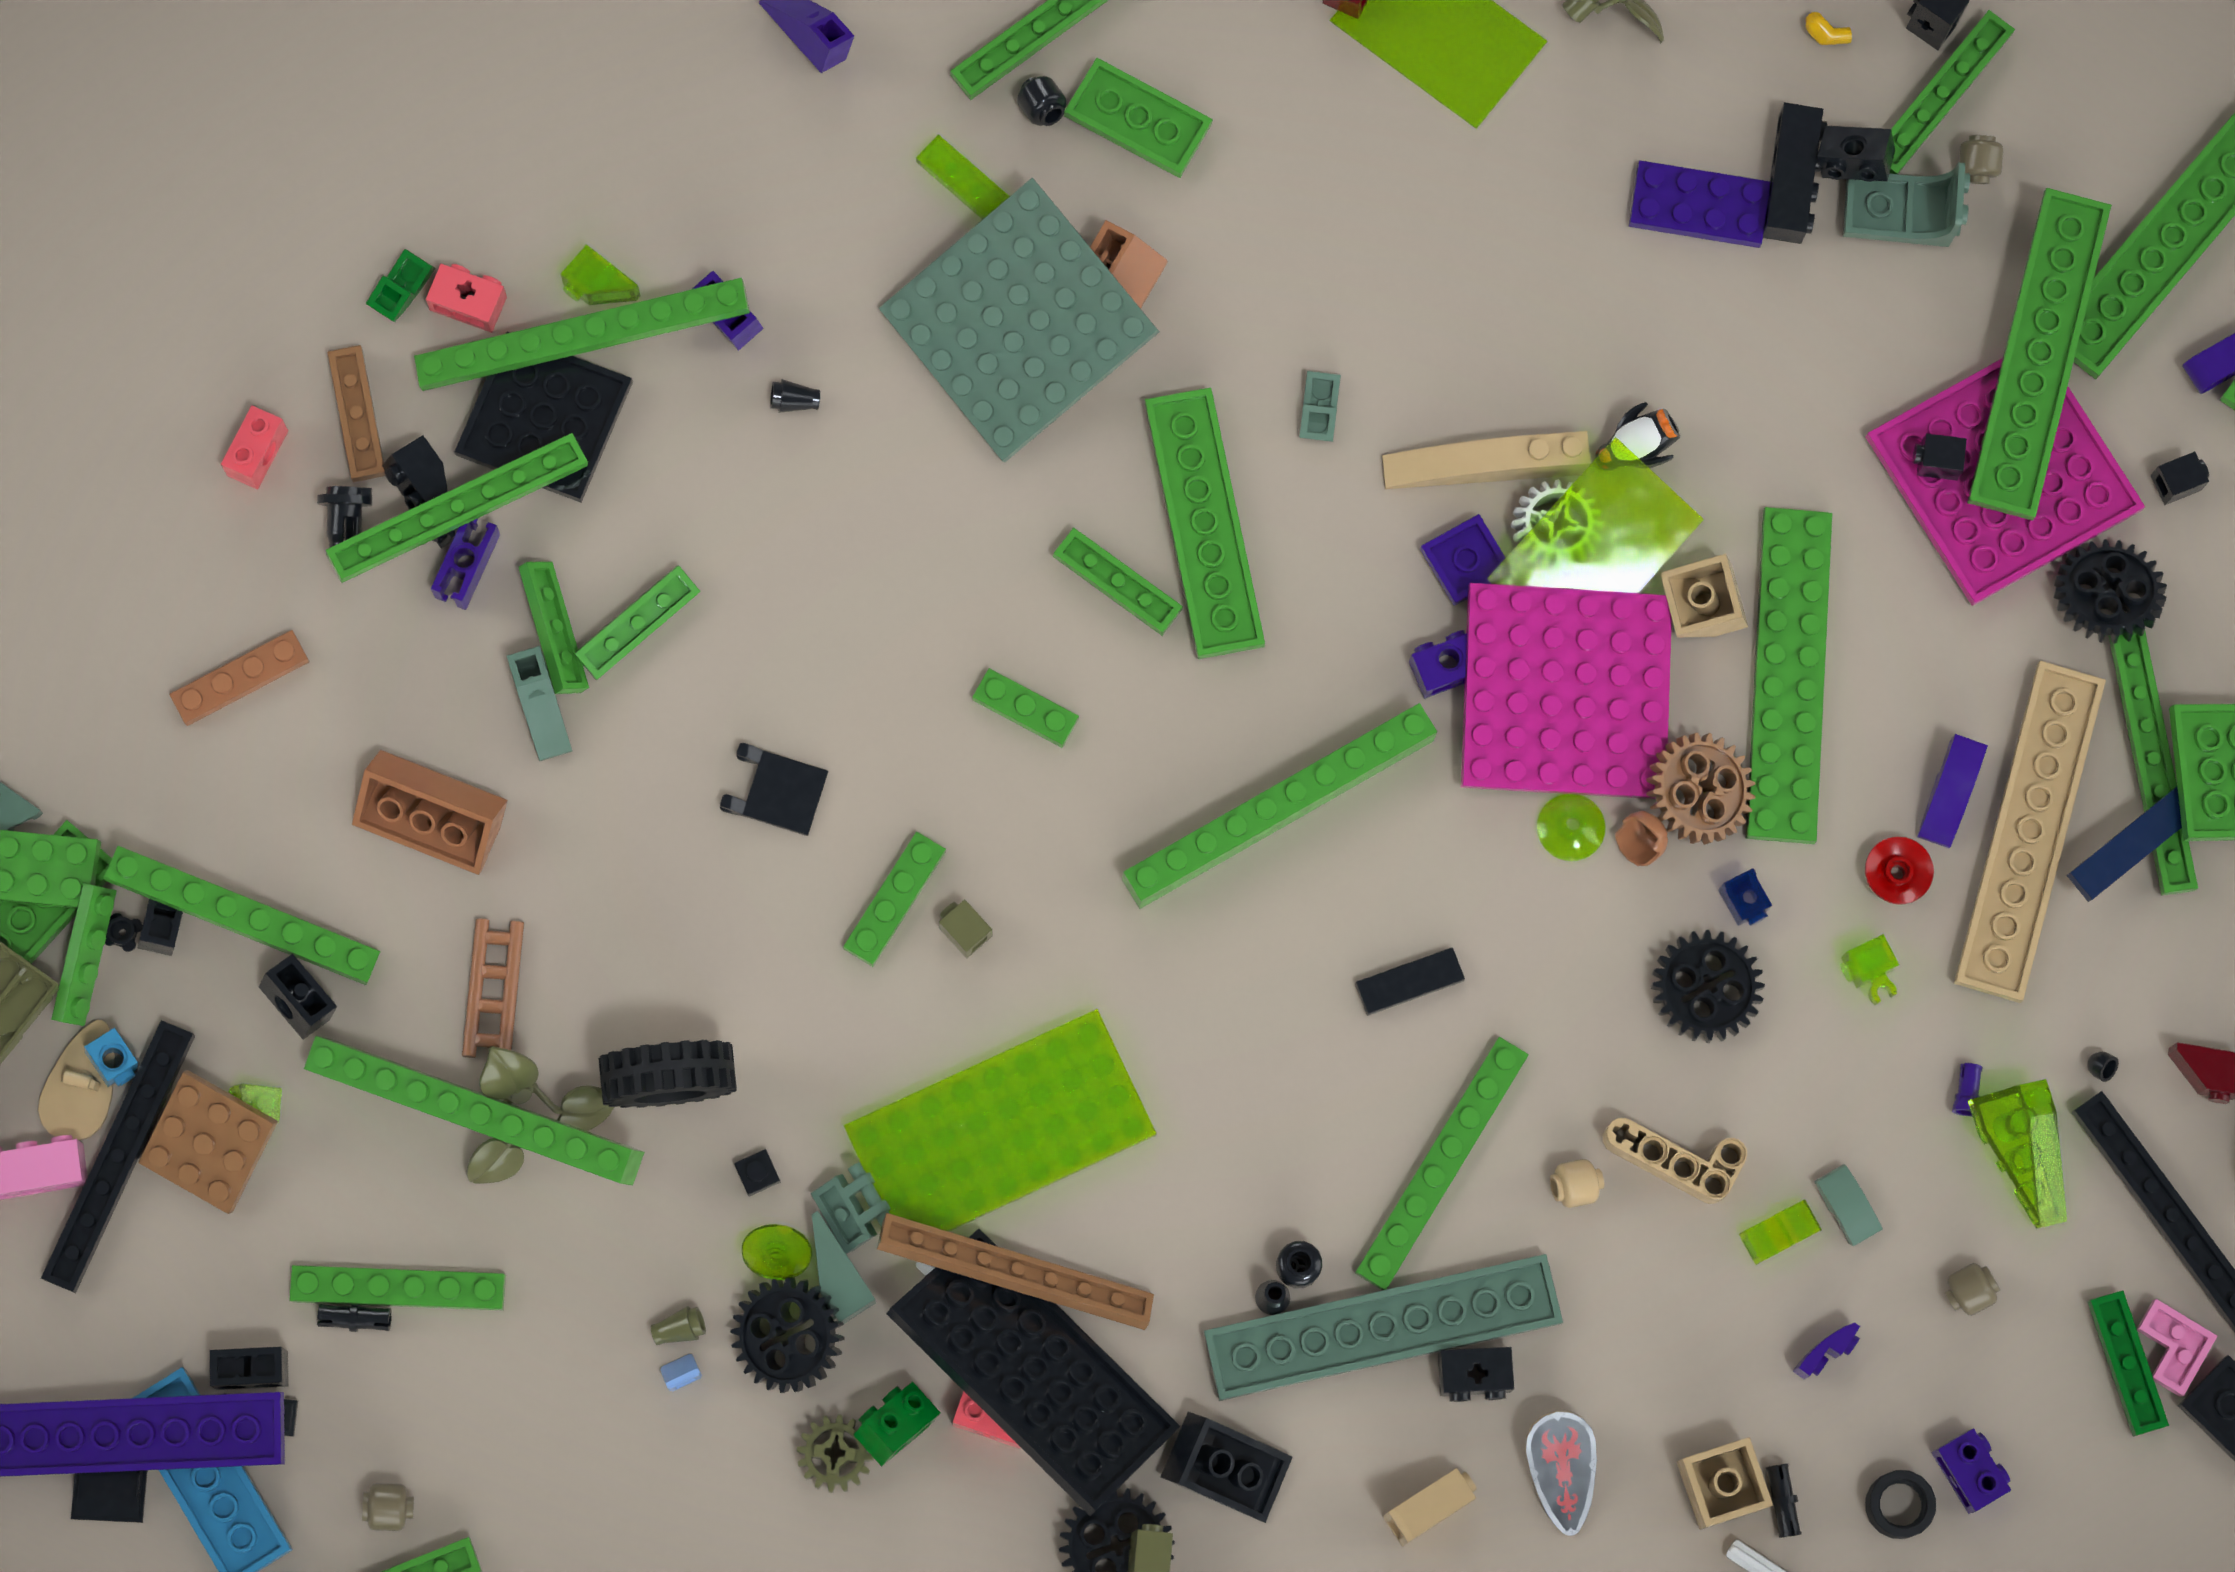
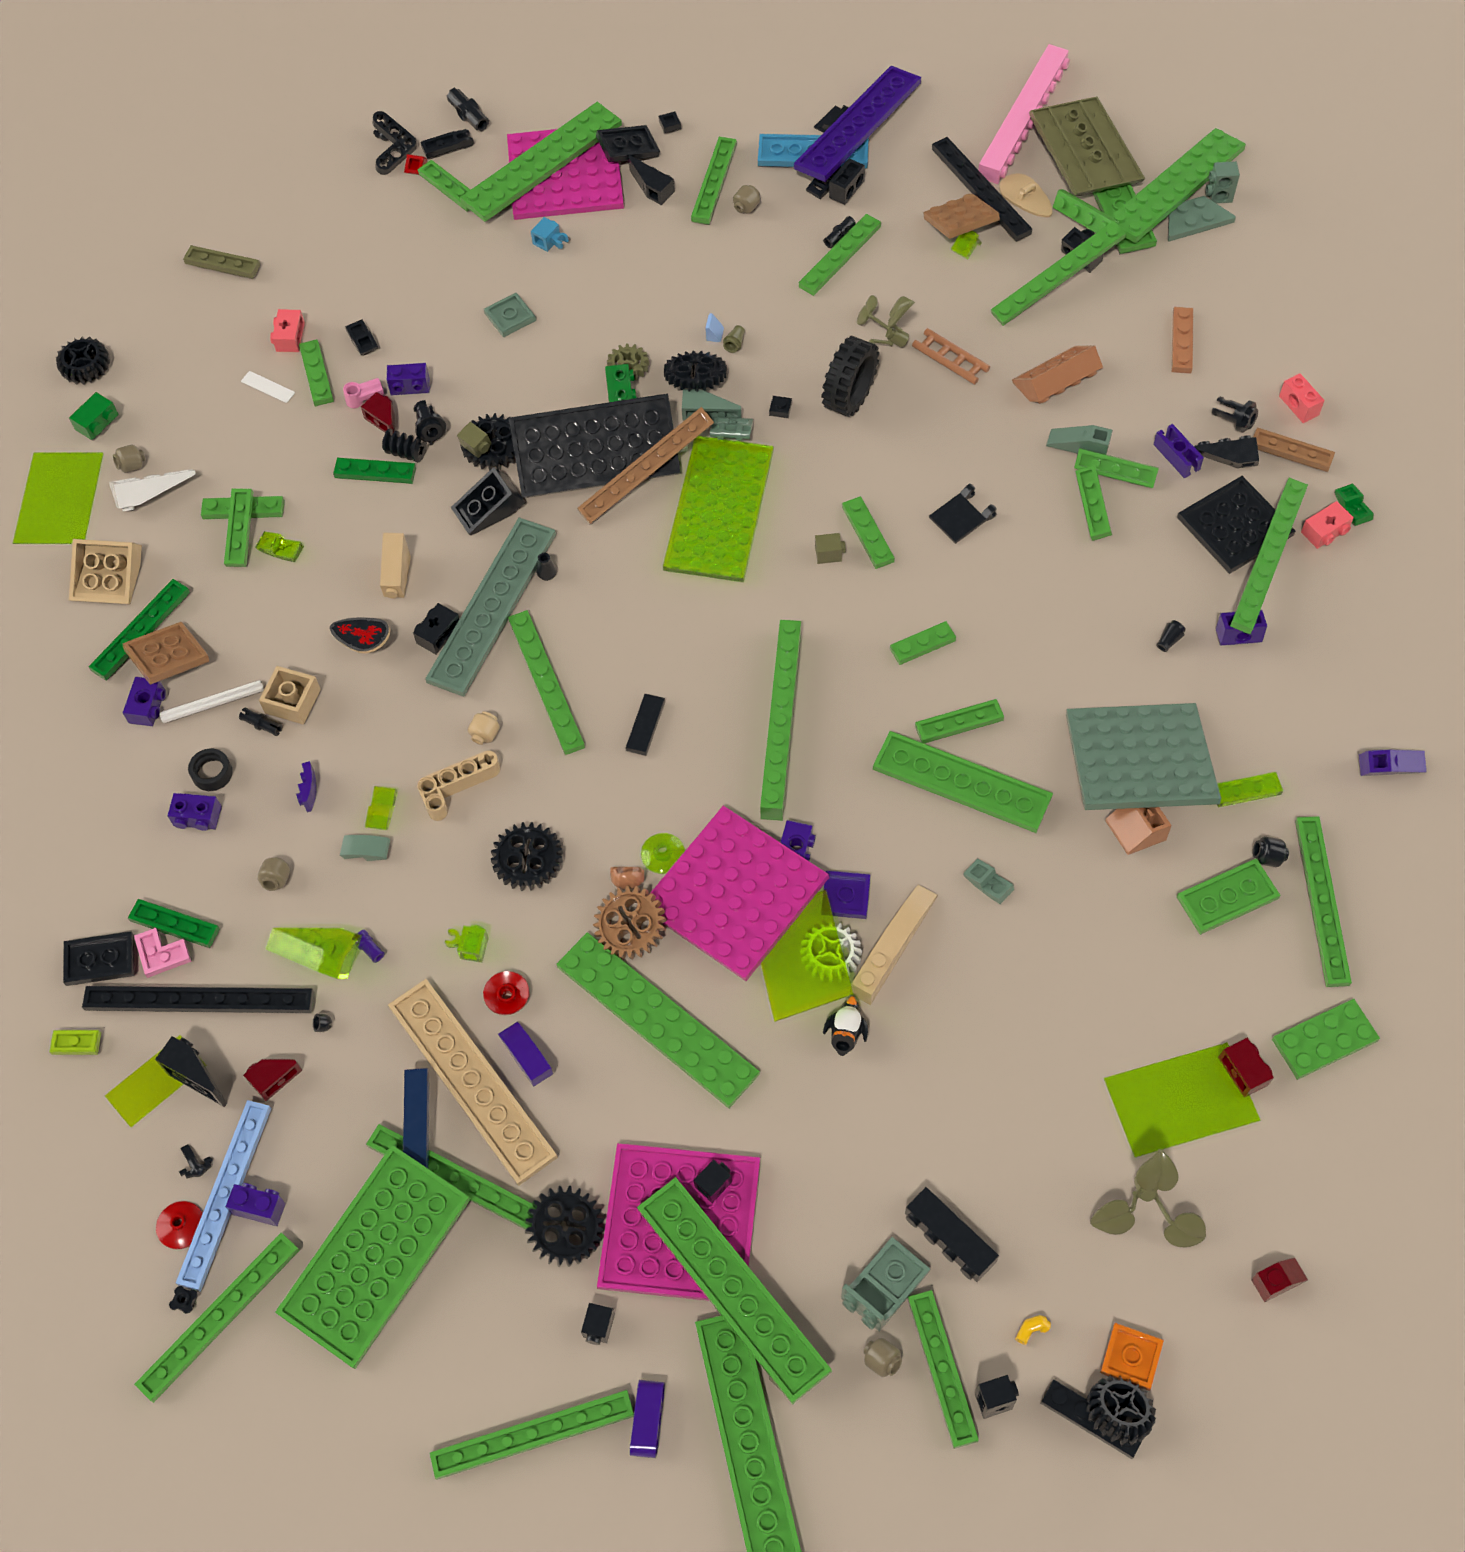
camera: 135 degrees right, 15 degrees down
dark azure brick [84,1028,138,1087] -> none
black brick [259,953,337,1040] -> none
bright green brick [304,1036,645,1186] -> none
bright green plate [326,433,588,583] -> none
clear neon green slope [560,244,641,305] -> none
clear neon green dish [741,1224,812,1280] -> none
black head [1276,1241,1322,1289] -> none
dark purple plate [1629,160,1771,248] -> none
tan slope [1660,554,1748,638] -> none
clear blue brick [1718,868,1772,926] -> none
black brick [1817,126,1895,182] -> none

